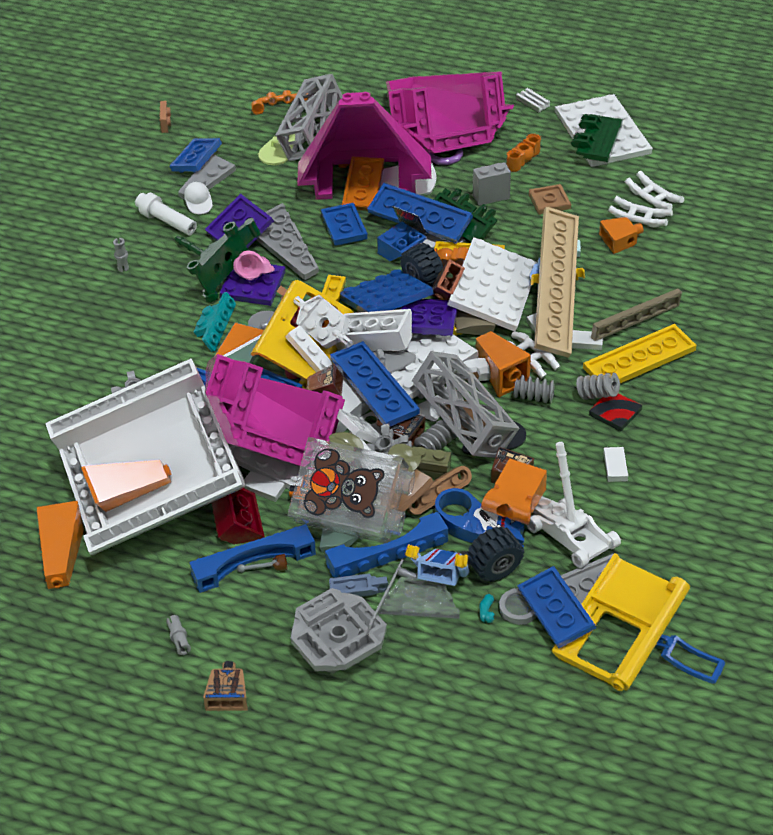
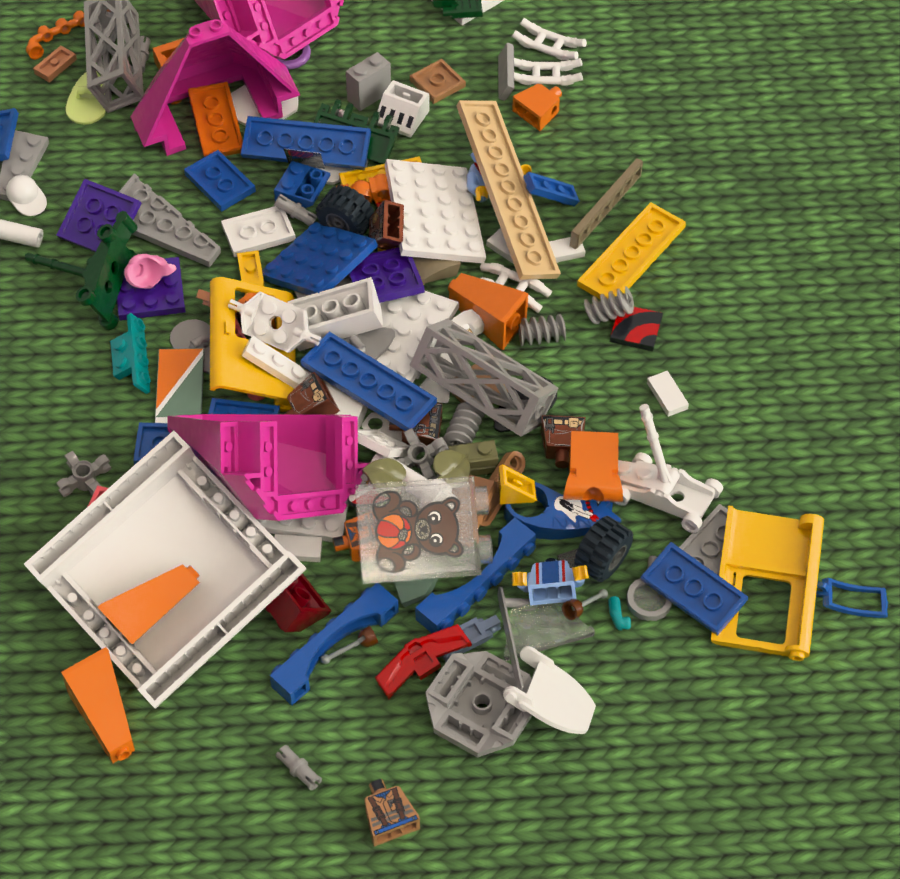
camera: 25 degrees left, 10 degrees up
orange piece [507,134,541,172] -> none
none -> nougat plate [33,46,77,83]
none -> white plate [221,206,296,257]
none -> light grey pin [274,193,317,226]
none -> red plate [375,624,472,700]
none -> white slope [377,80,429,138]
none -> light grey tile [498,43,514,101]
none -> yellow slope [498,464,537,504]
none -> white piece [503,646,596,734]
none -> blue plate [523,172,580,206]
none -> reddish brown hinge [562,589,608,620]

